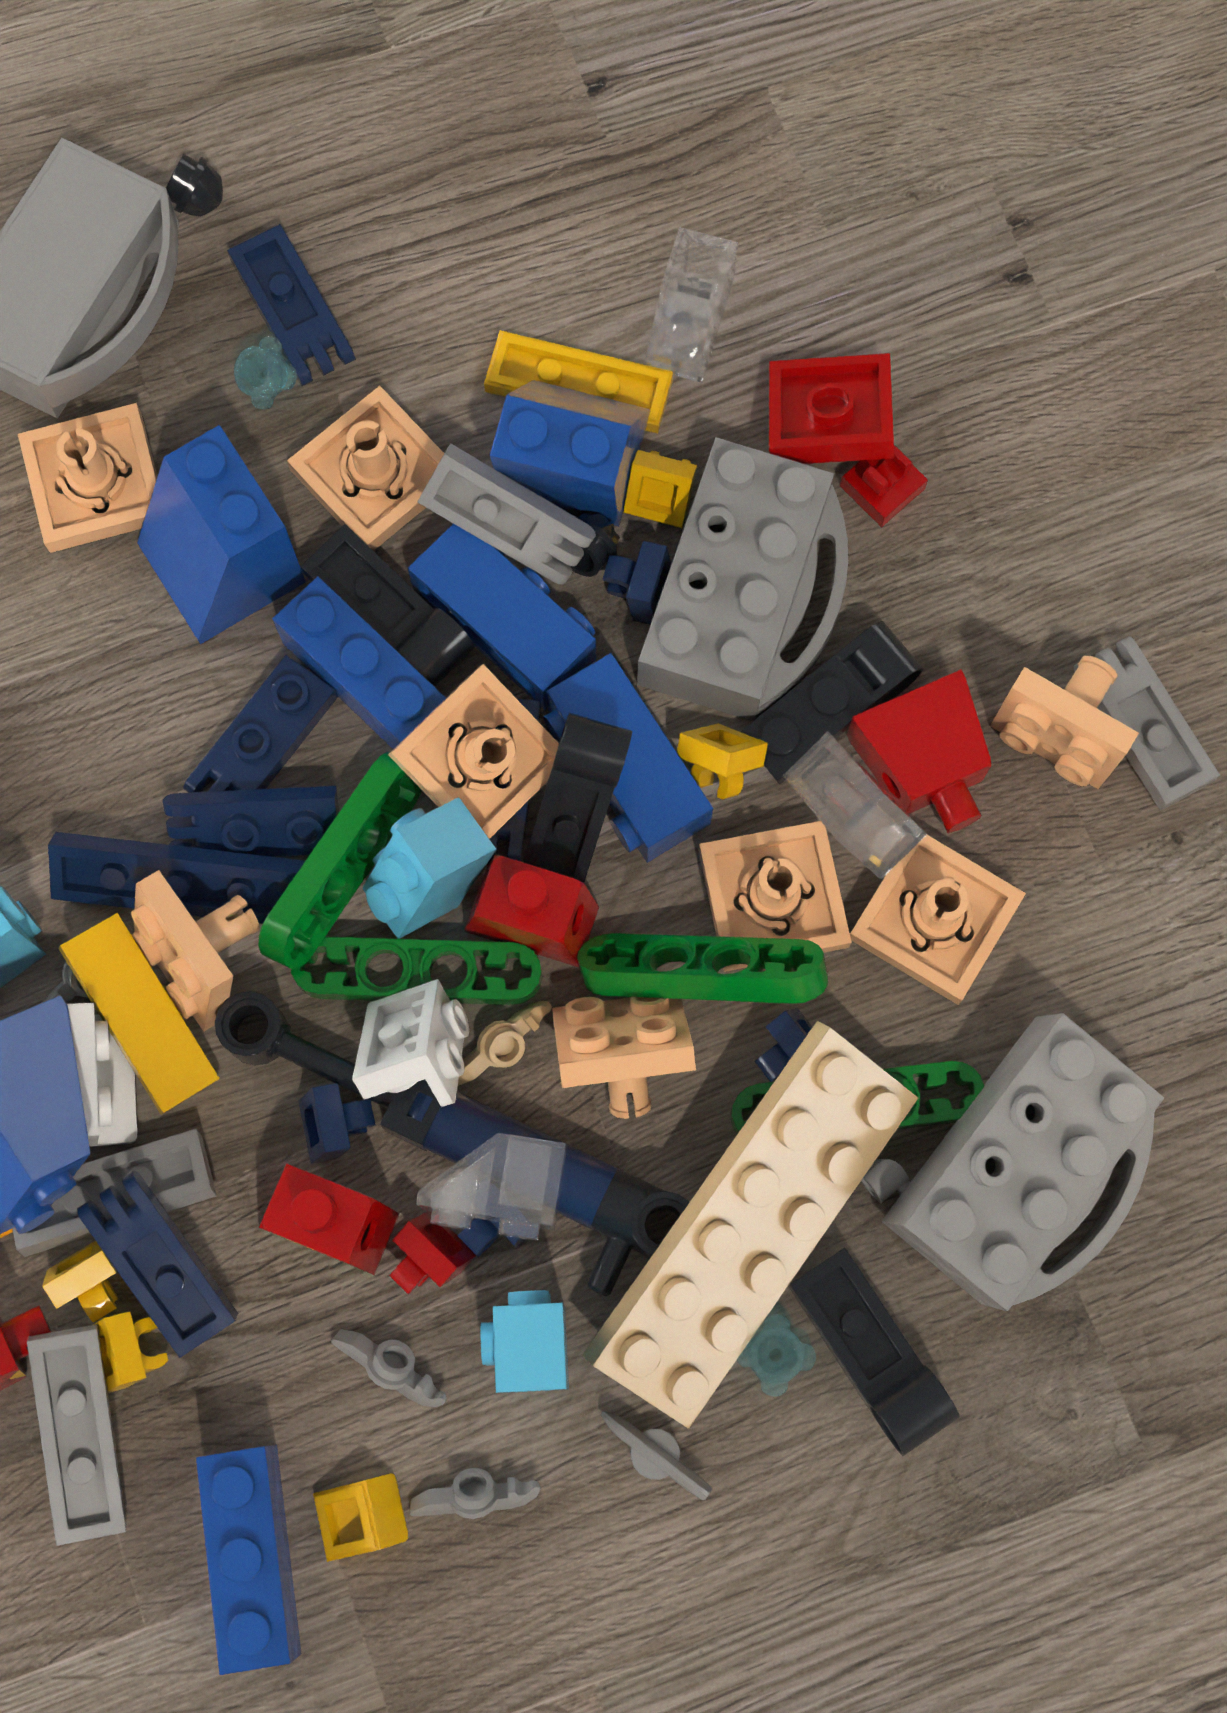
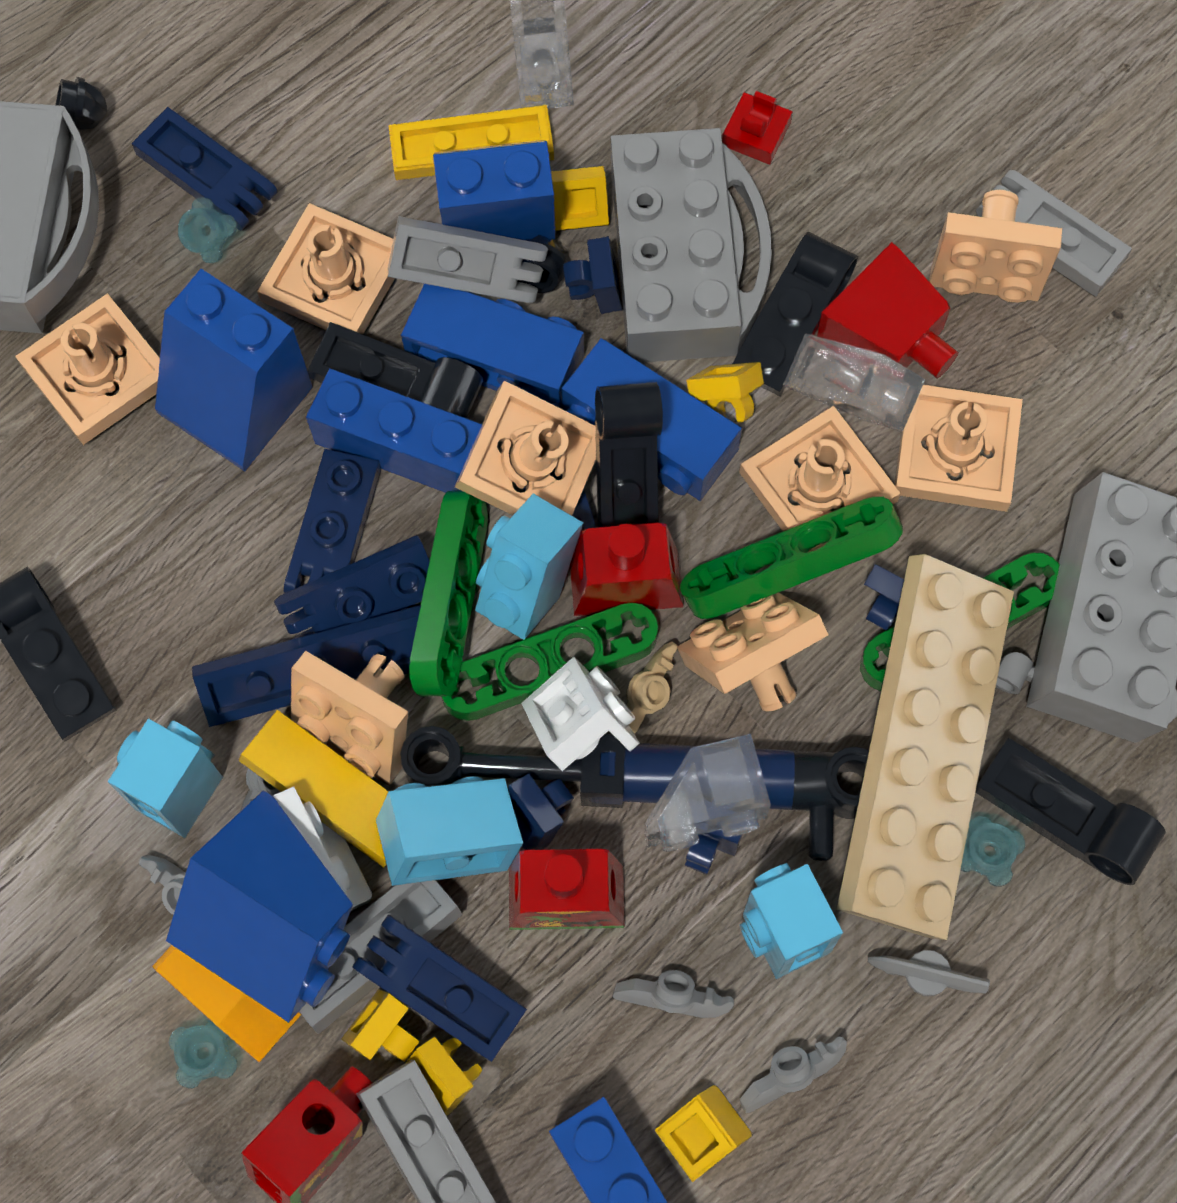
camera: 20 degrees left, 5 degrees down
red tile [389,1209,476,1294] -> none
red plate [769,353,894,464] -> none
none -> medium azure brick [376,776,523,886]

